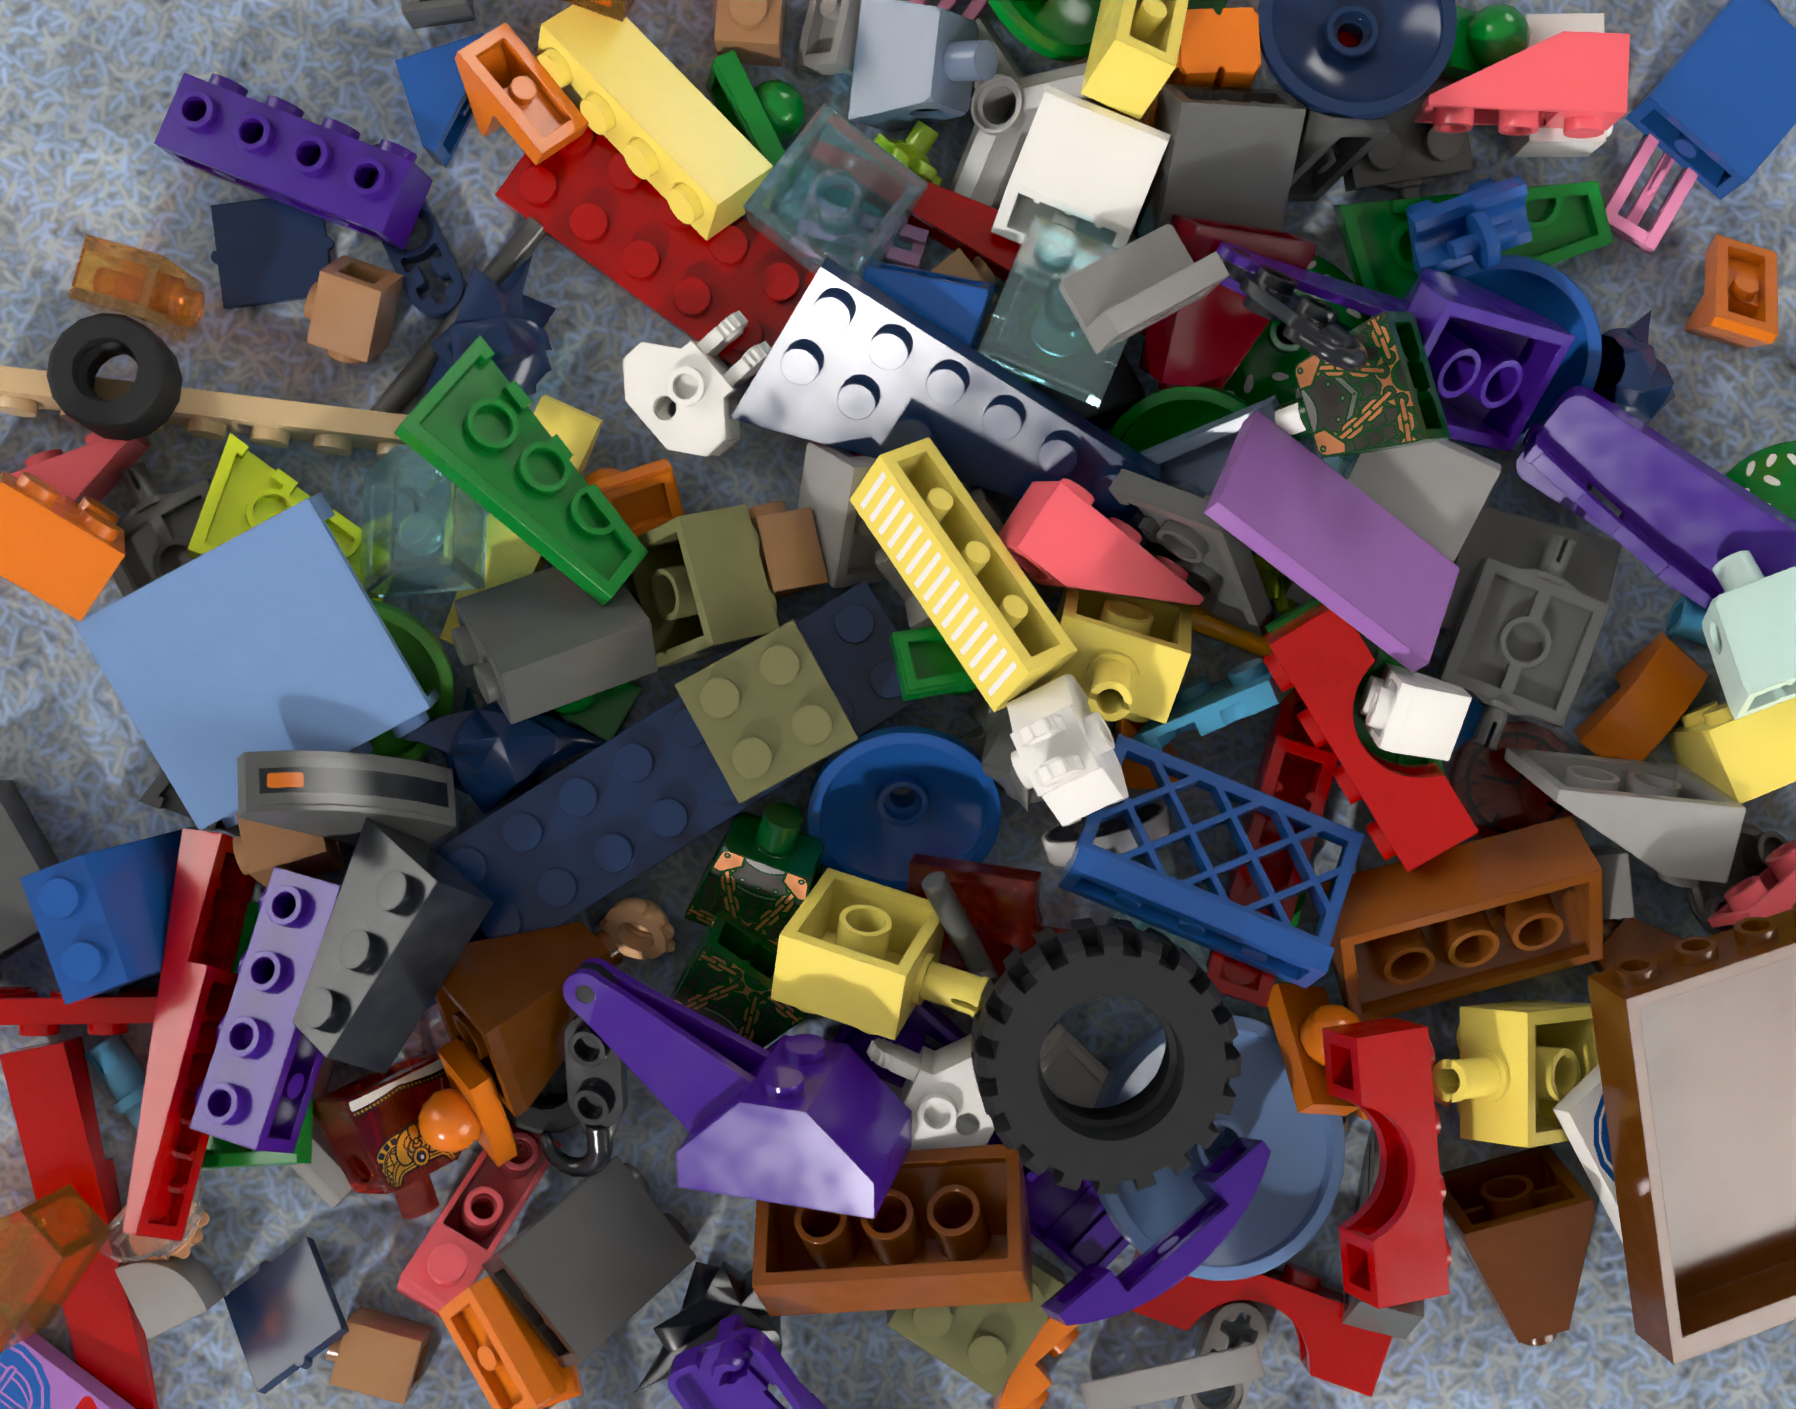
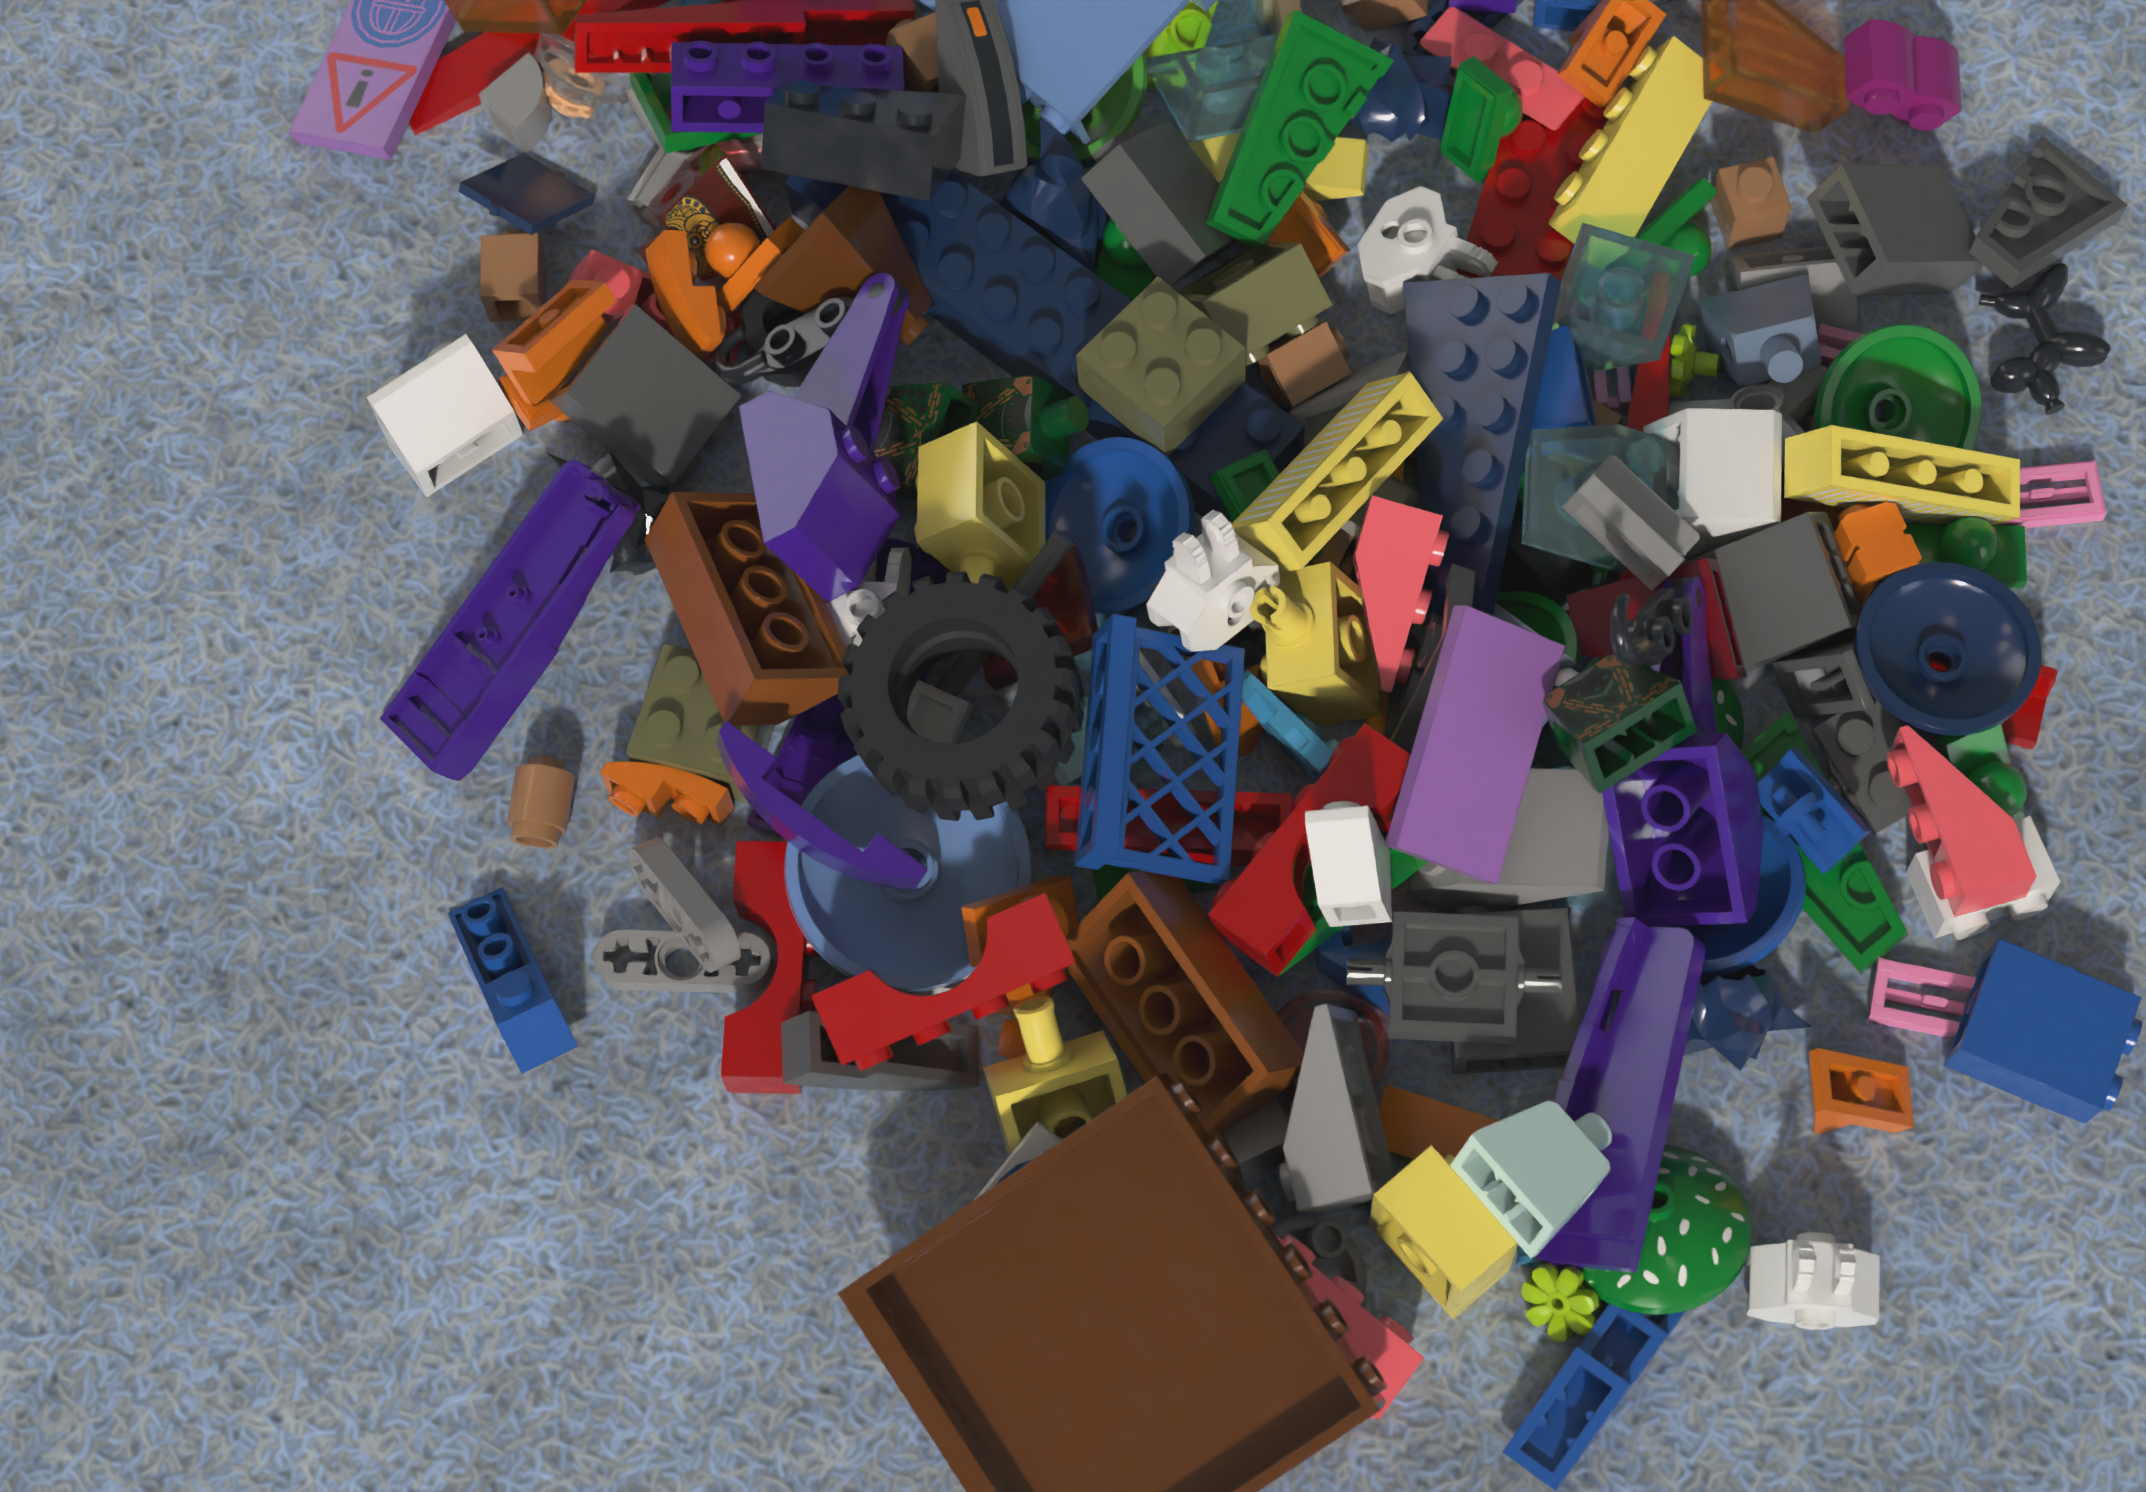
camera: 80 degrees right, 20 degrees down
light nougat animal [599,897,676,960] -> none
reddish brown slope [1442,1145,1595,1346] -> none
none -> orange slope [645,230,726,360]
none -> coral piece [1420,7,1585,130]
none -> green tile [1439,56,1523,183]

